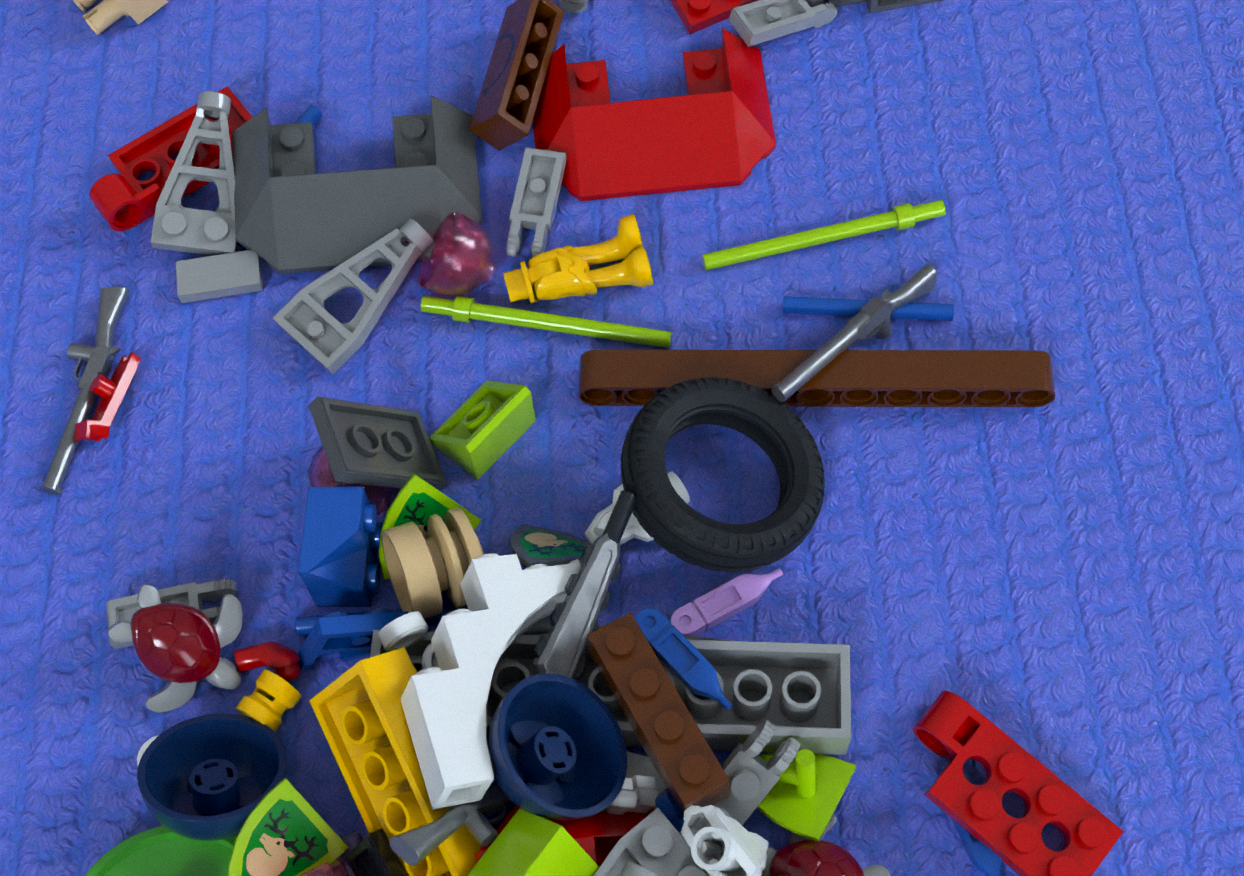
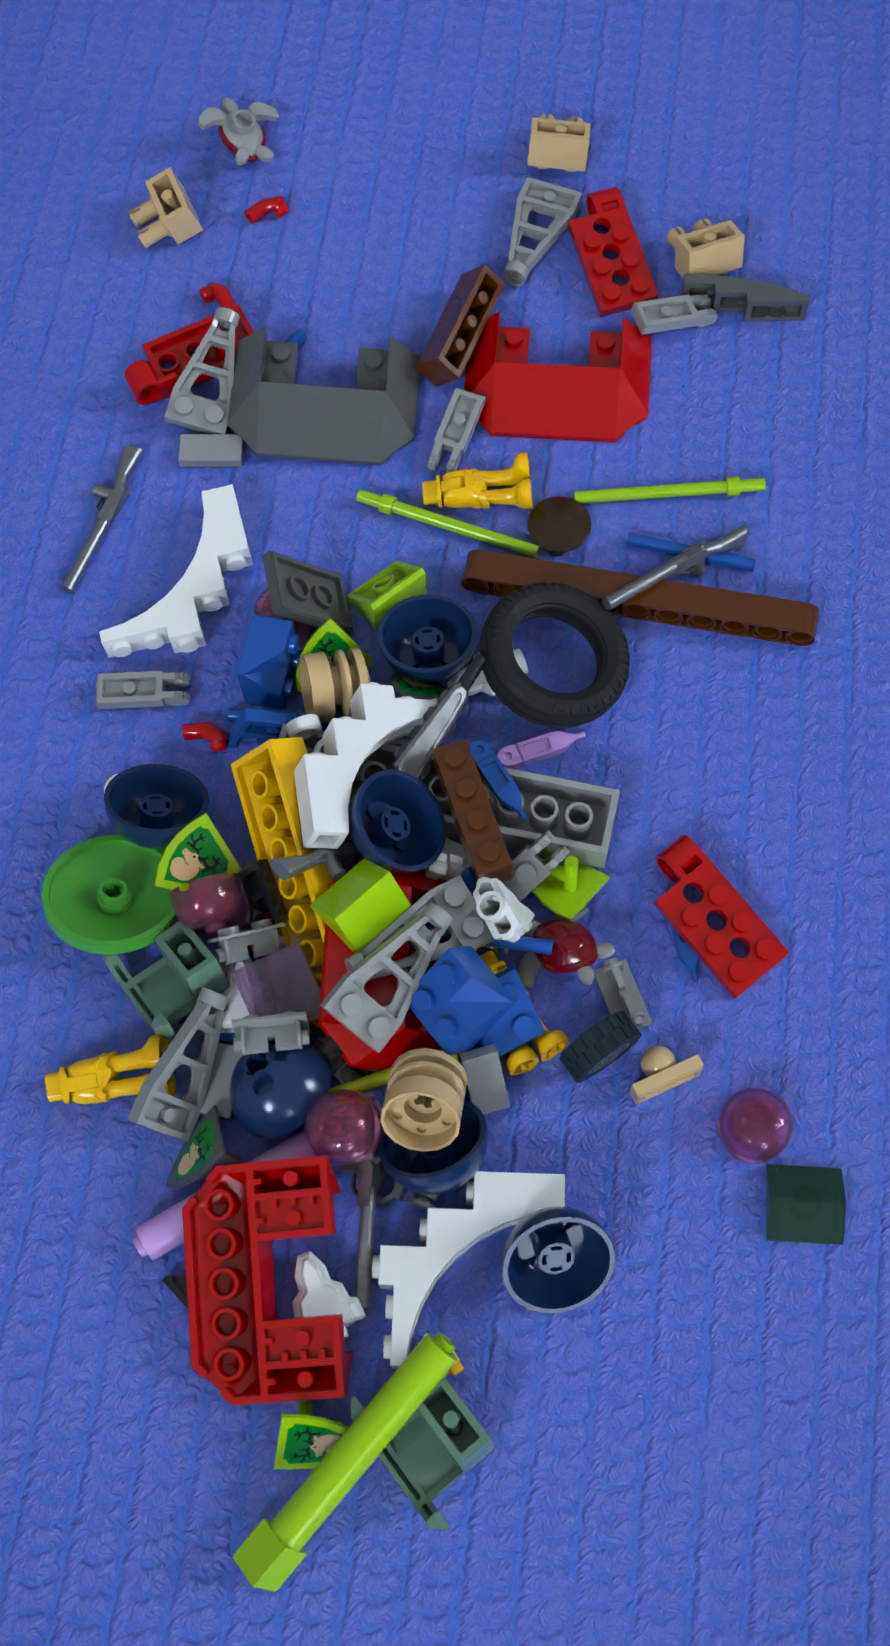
camera: 10 degrees right, 5 degrees up
red piece [74,352,141,442] -> none
dark red animal [107,583,243,713] -> none
yellow wheel [235,669,302,732] -> none
light grey plate [272,218,434,375] -> none
clear pink cylinder [418,211,495,297] -> none
none -> white arch [99,484,253,658]
none -> red arm [199,282,236,309]
none -> dark blue piece [378,595,477,683]
none -> dark brown dish [527,497,591,557]

